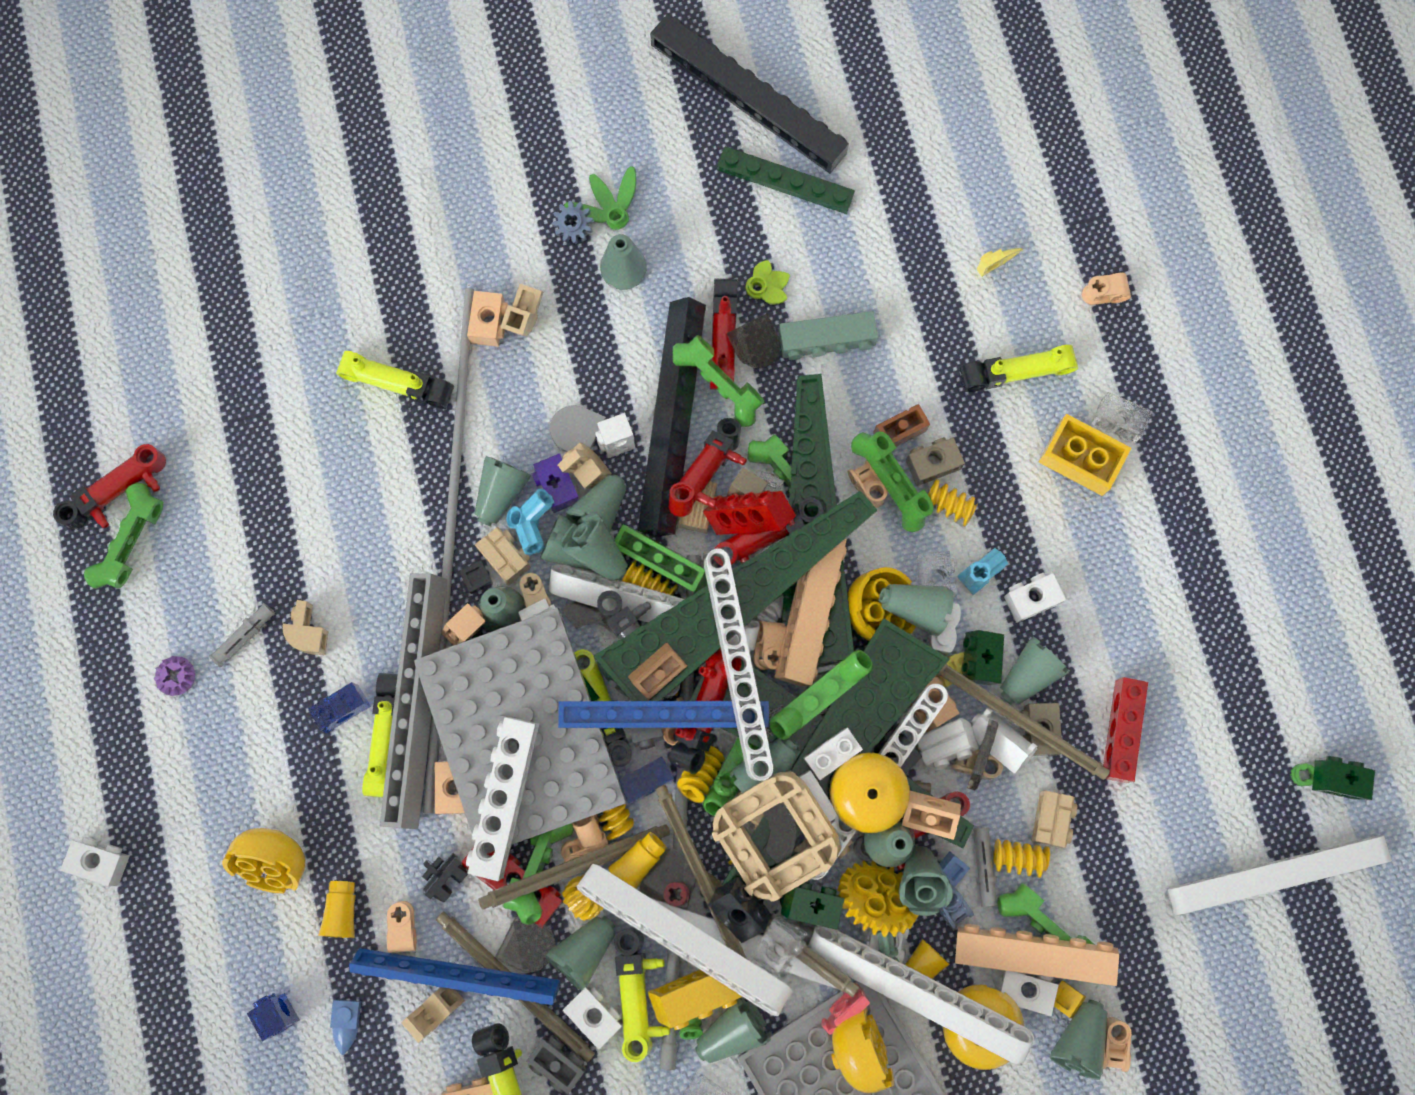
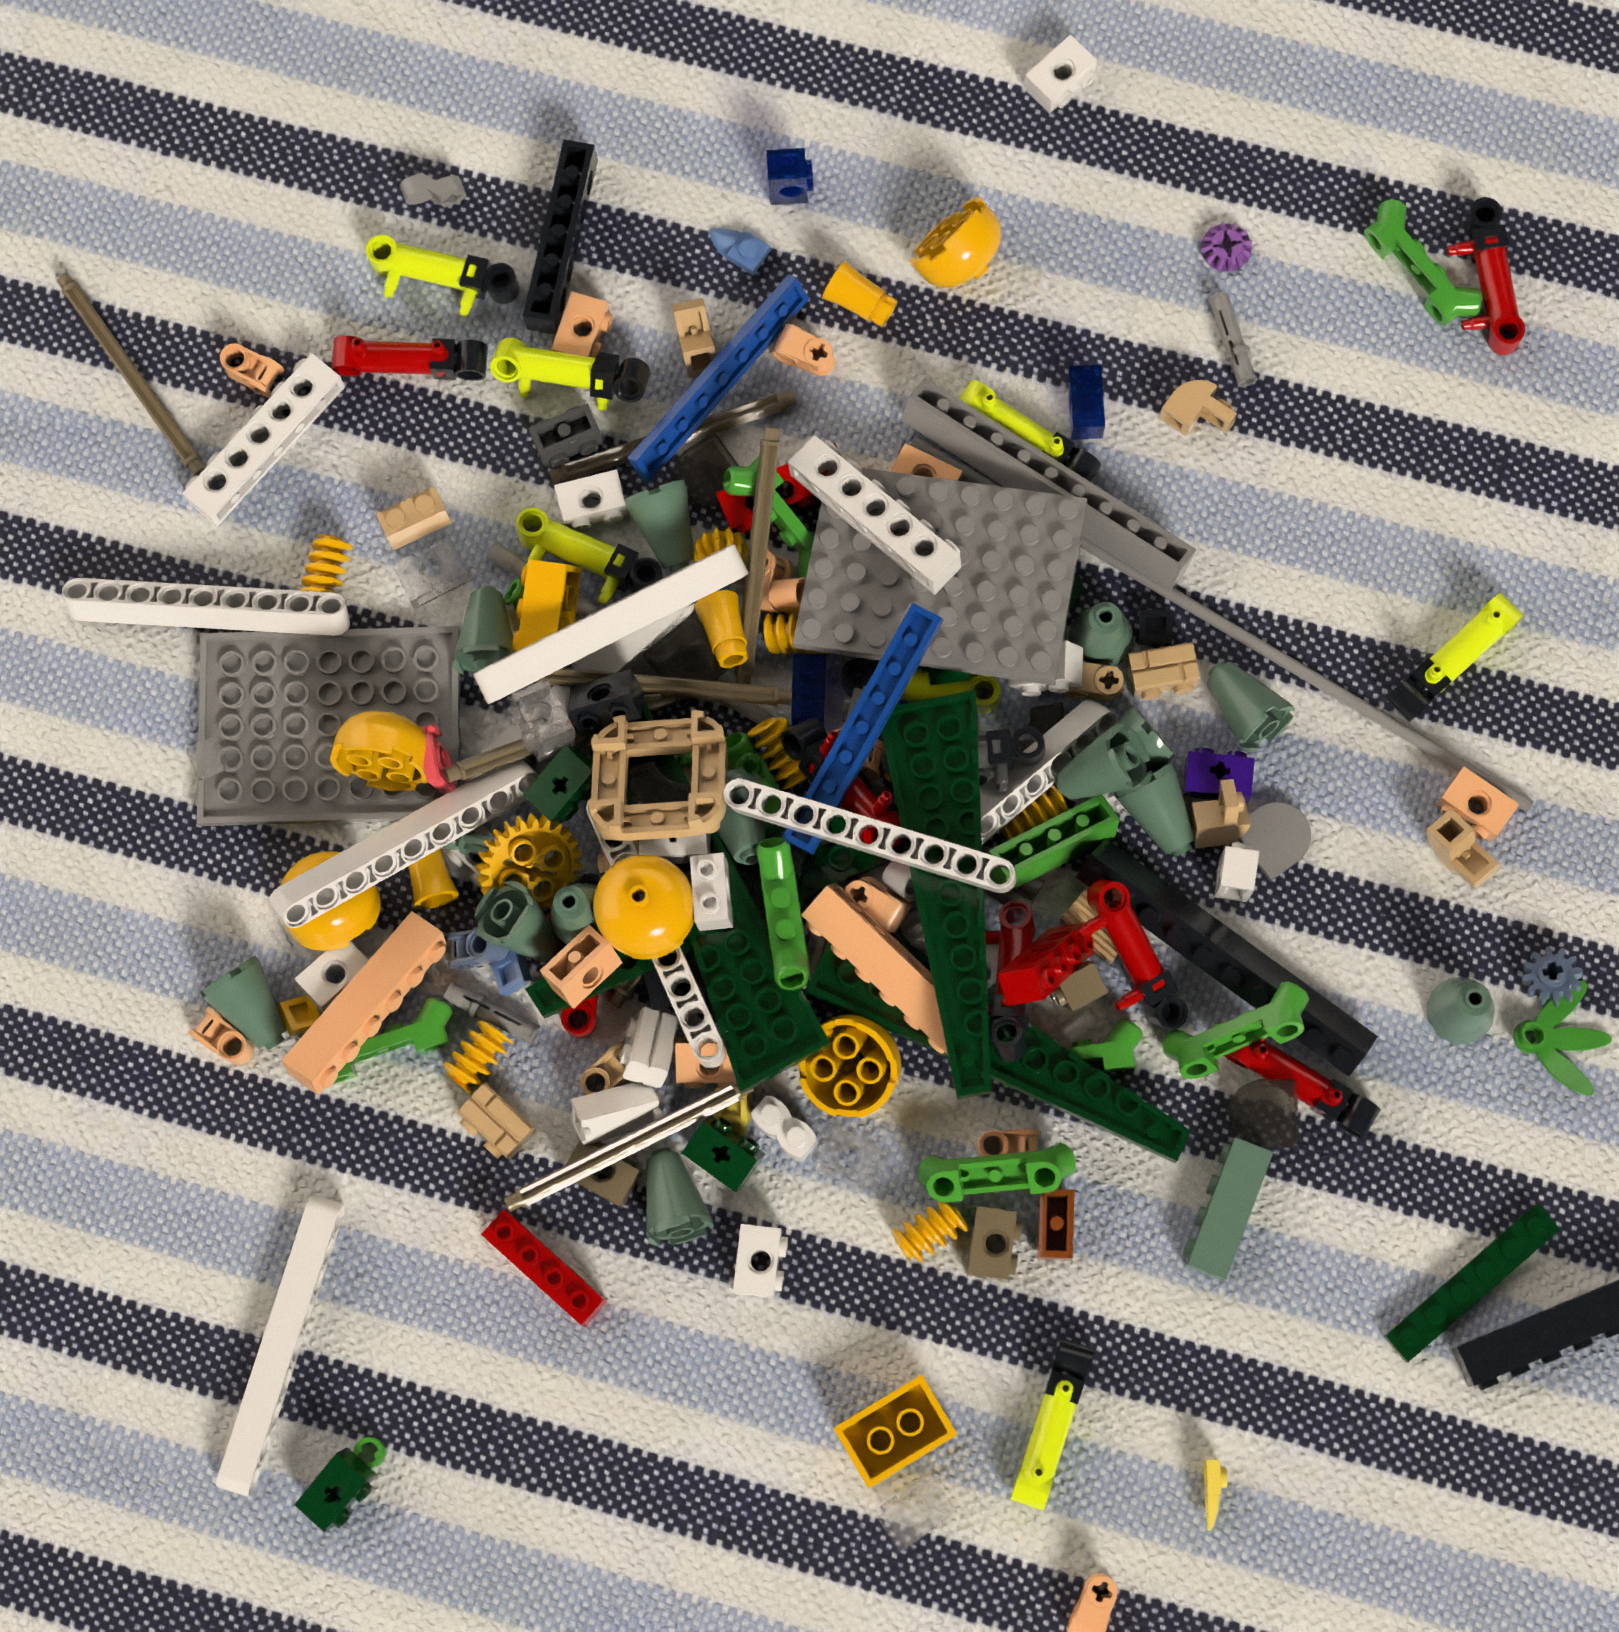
camera: 130 degrees right, 0 degrees up
black hips [422,853,468,903] -> none
light nougat brick [441,603,485,646] -> none
medium azure piece [506,488,554,555] -> none
medium nougat slope [628,643,687,700] -> none
dark red bush [663,882,690,907] -> none
lime plate [745,260,790,304] -> none
sand green cone [879,584,954,636] -> none
medium azure piece [957,548,1009,595] -> none
clear smoke tile [967,719,999,791] -> none

